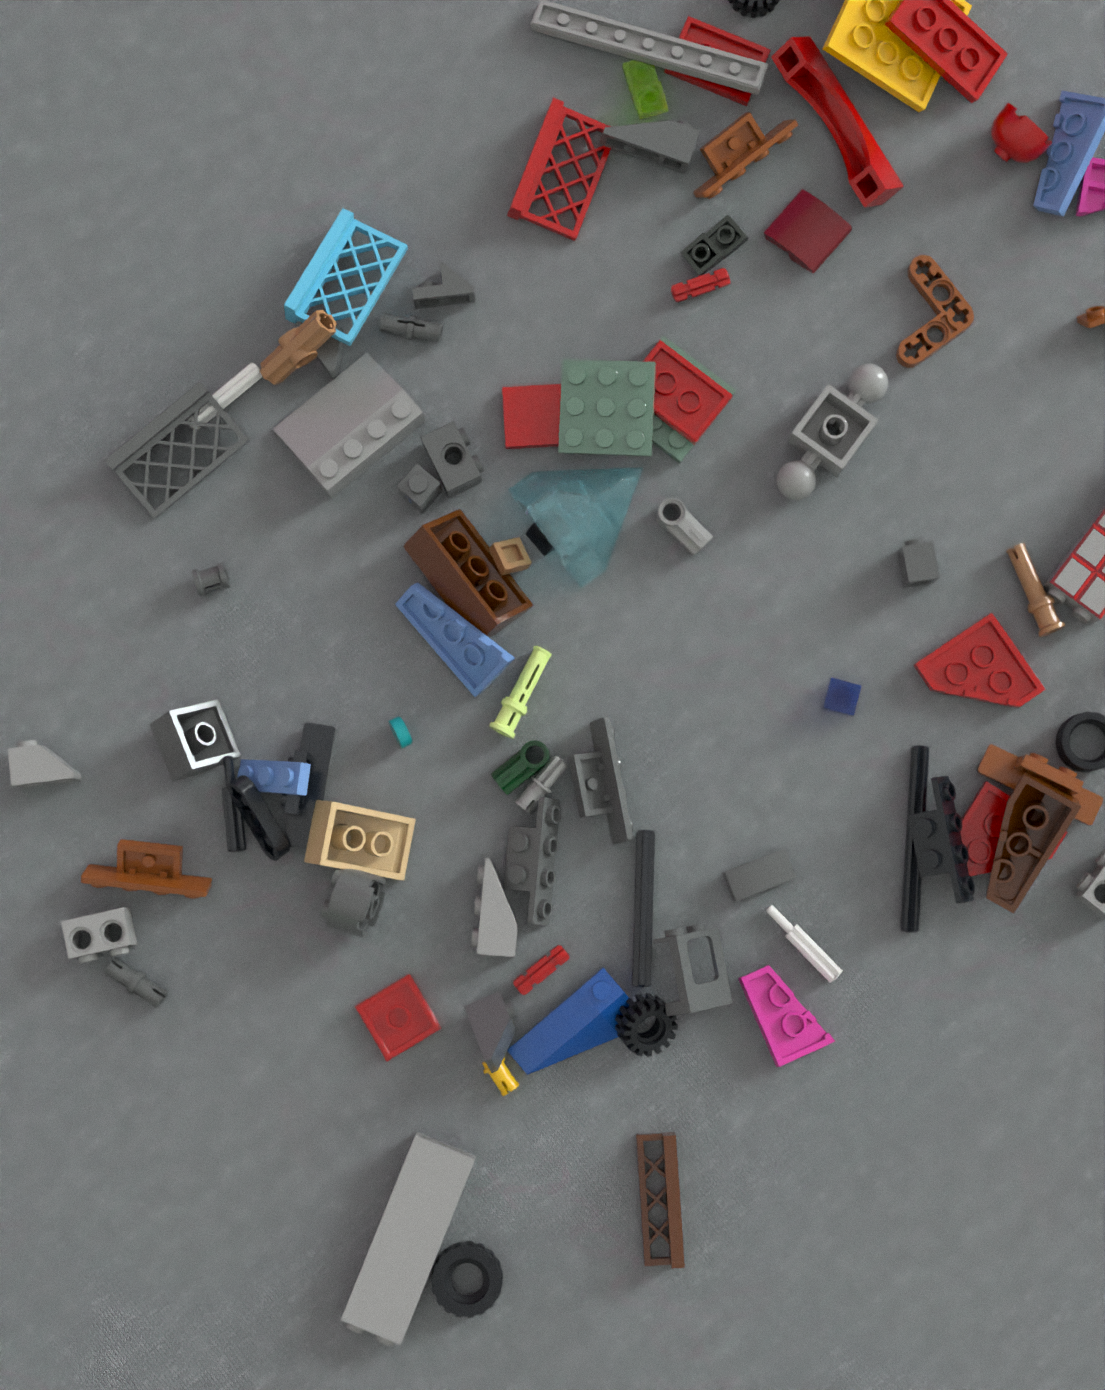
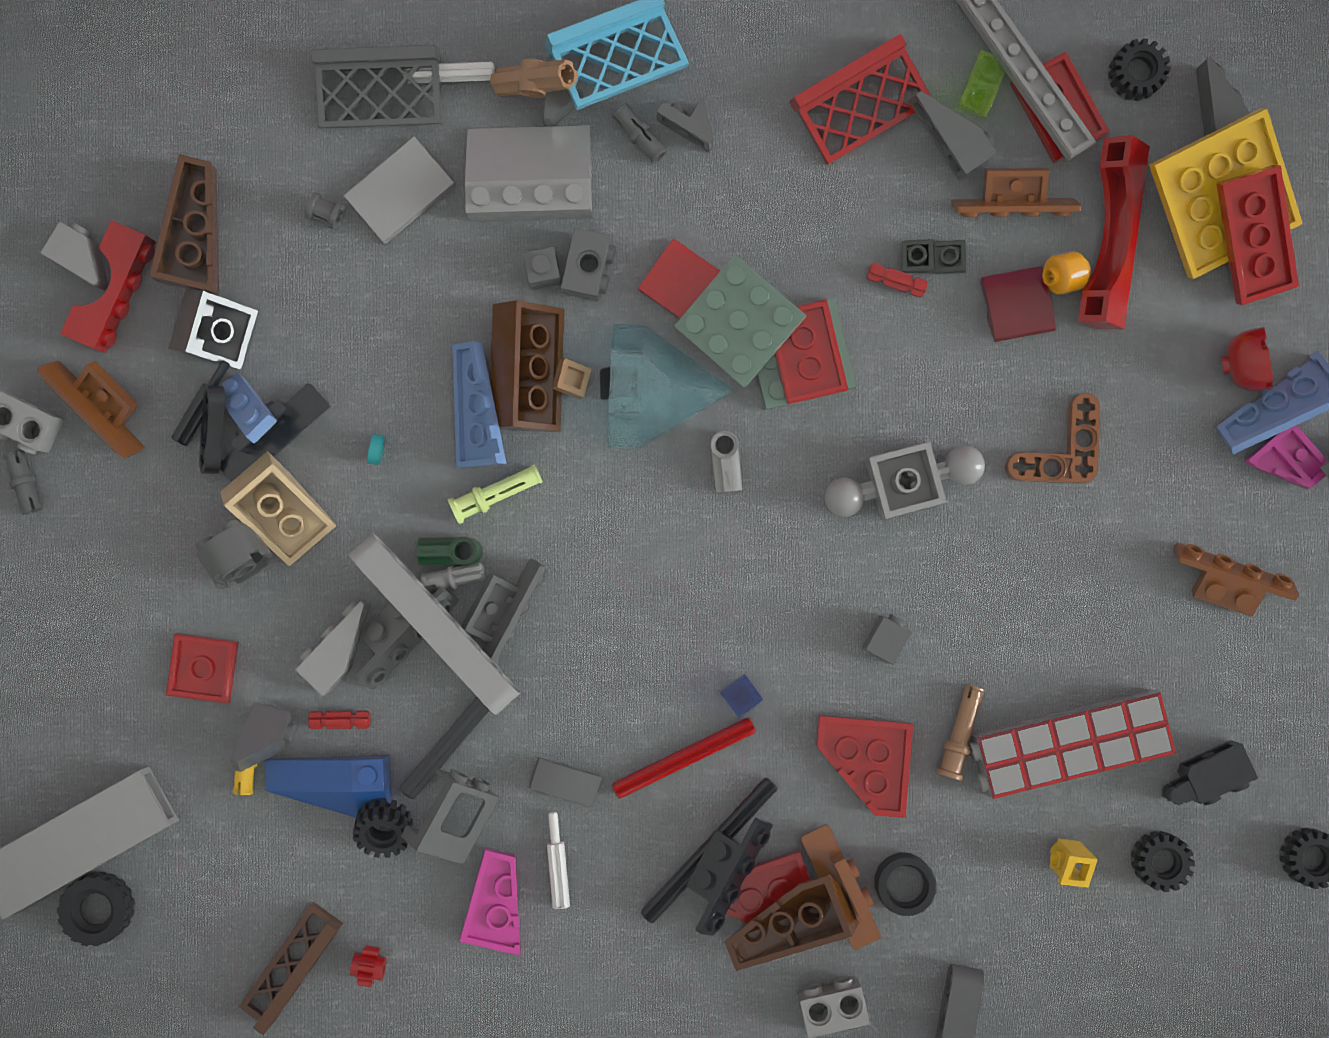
camera: 35 degrees right, 5 degrees up
none -> red arch [60,220,156,353]
none -> reddish brown wedge [149,154,219,296]
none -> light grey tile [344,137,455,244]
none -> light grey beam [349,533,520,715]
none -> red gear [350,945,387,988]
none -> red axle [612,718,756,799]
none -> light orange head [1042,251,1091,294]

